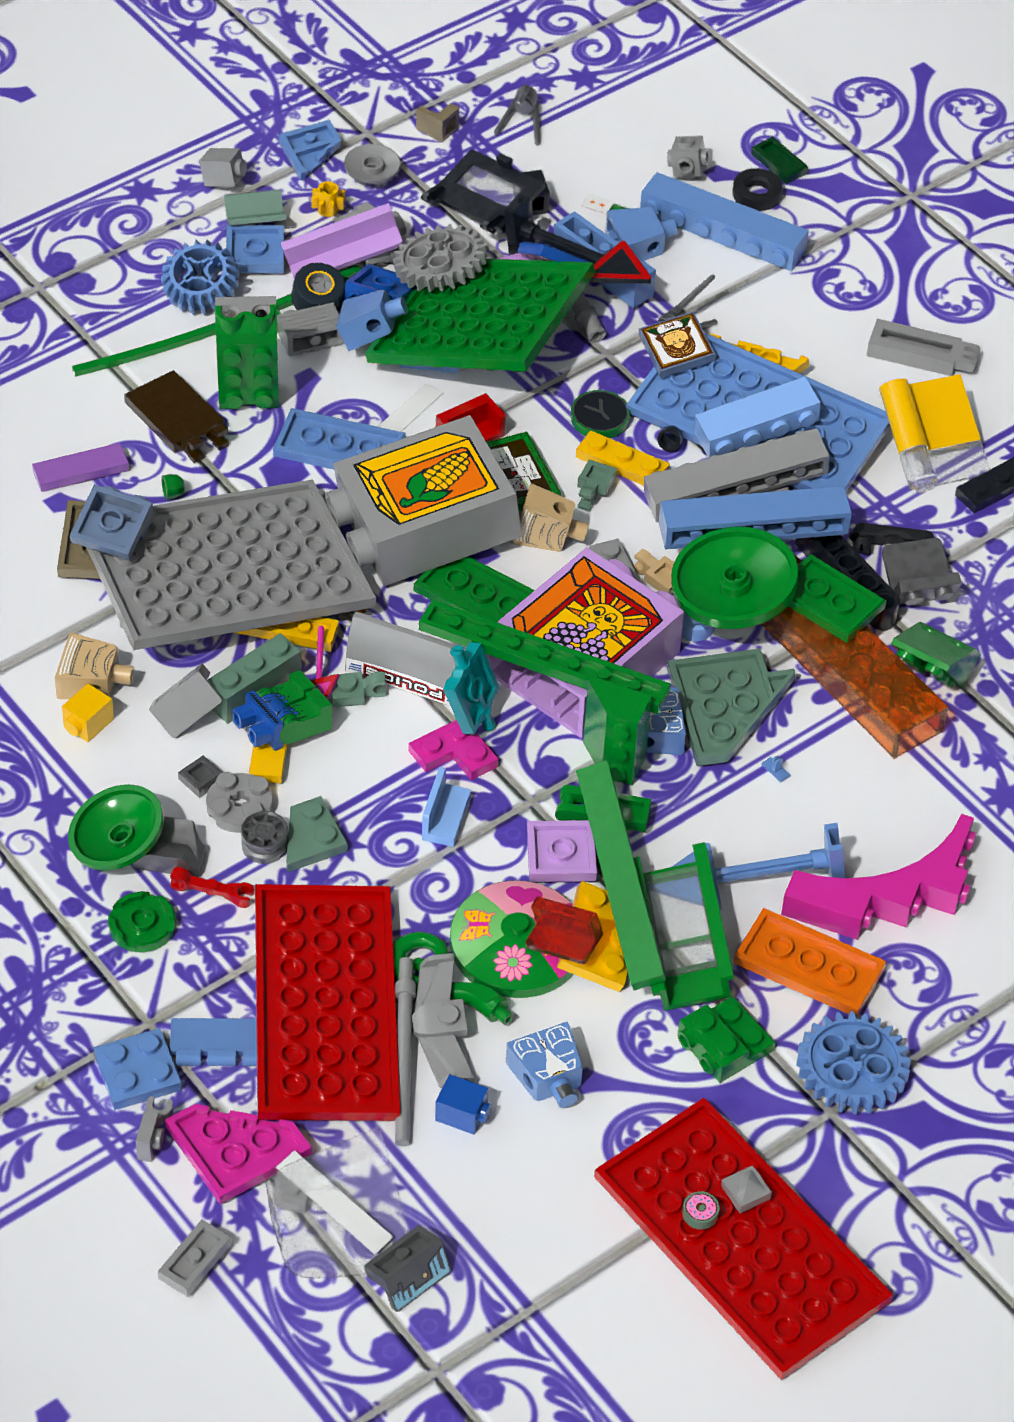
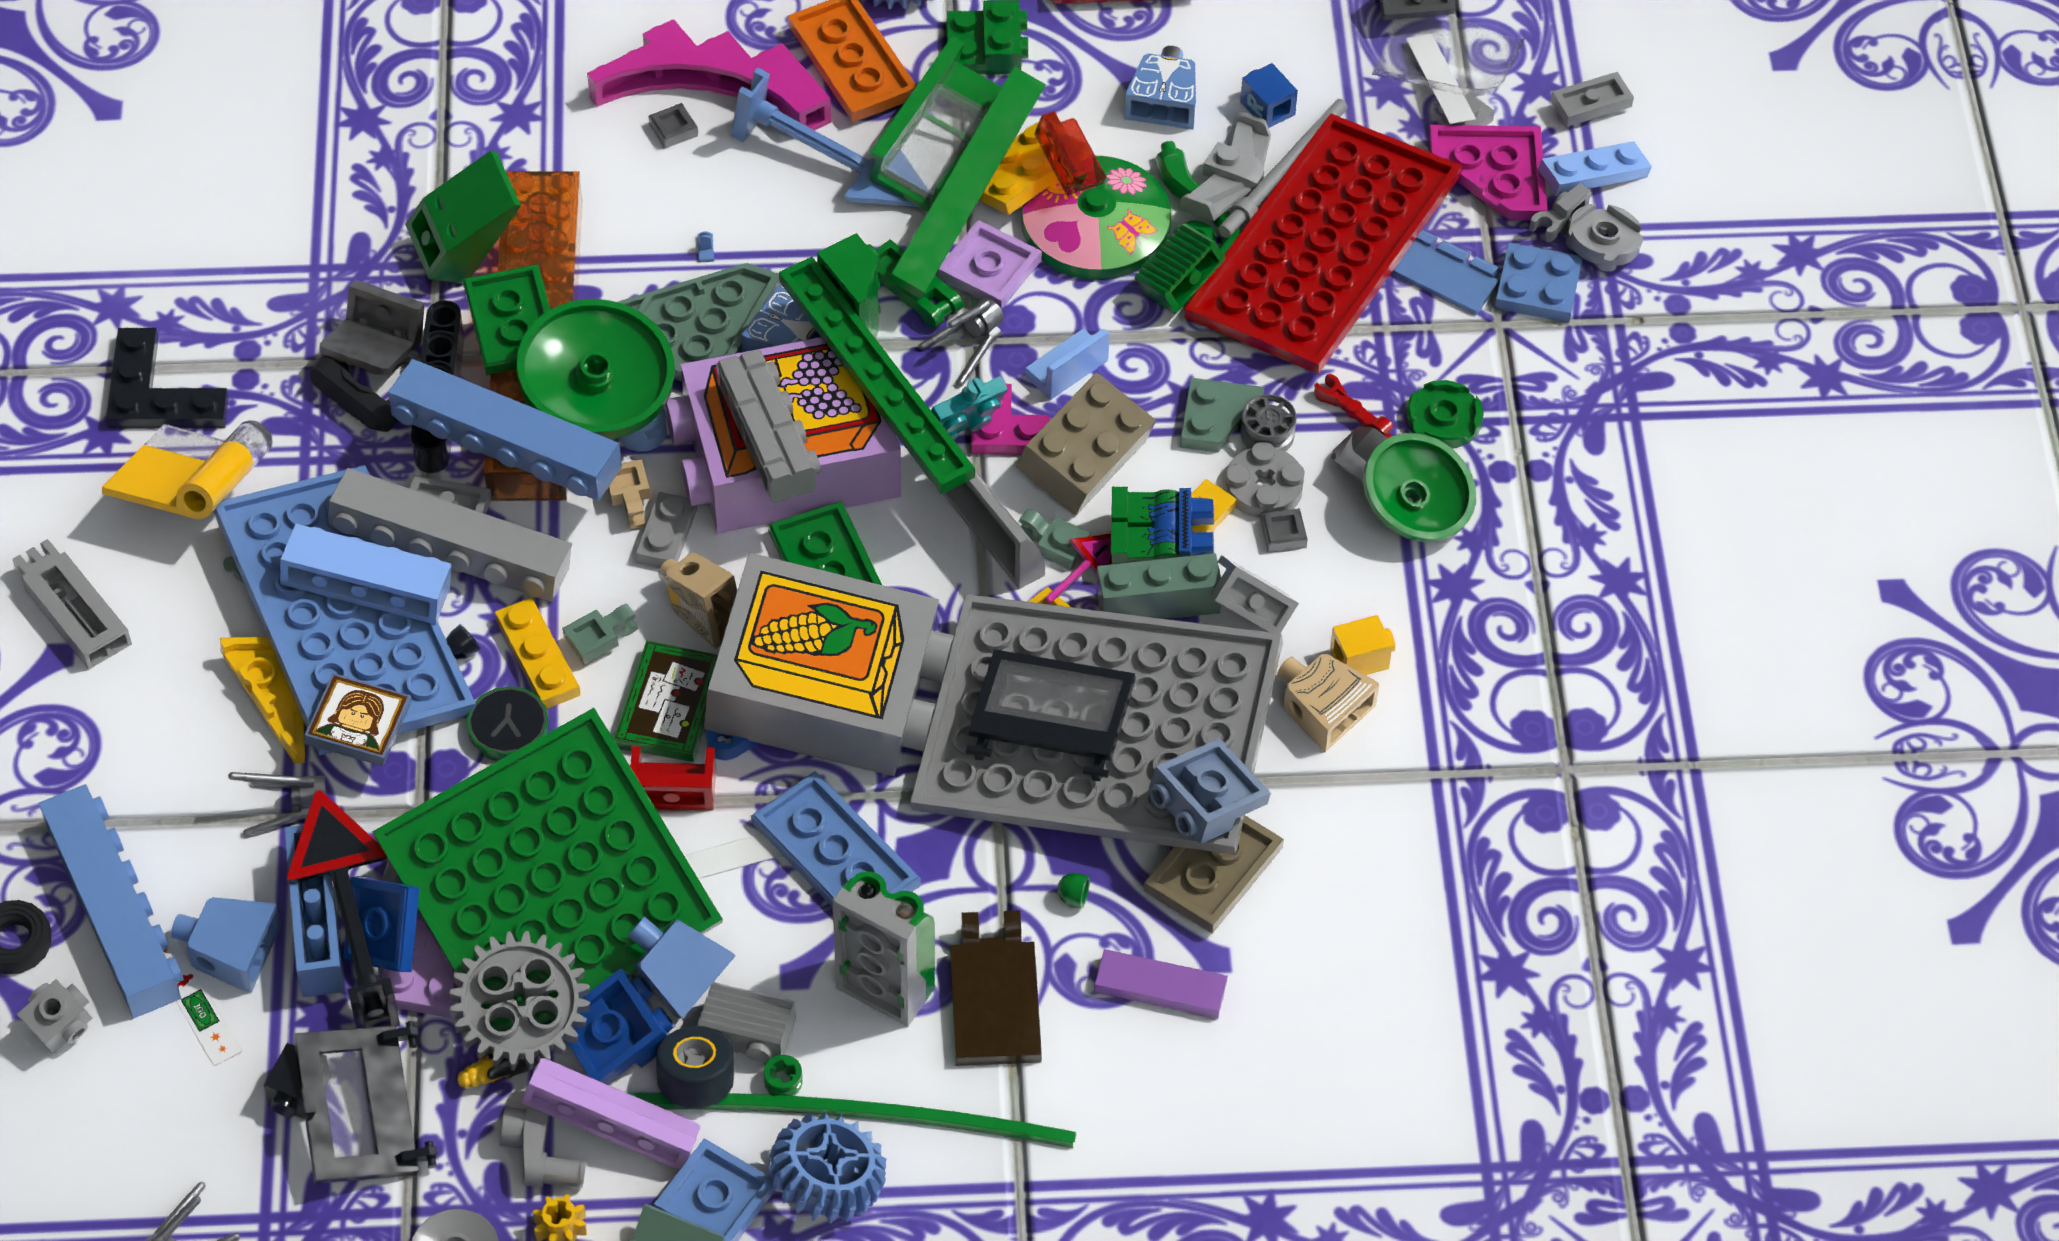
camera: 145 degrees left, 5 degrees up
none -> flat silver tile [648,103,698,149]
none -> light grey brick [716,349,821,503]
none -> flat silver plant [918,298,1004,387]
none -> piece [966,649,1136,782]
none -> dark tan brick [1016,372,1157,516]
none -> green brick [1135,224,1226,314]
none -> light blue plate [1538,141,1652,195]
none -> light grey plate [1565,204,1643,272]

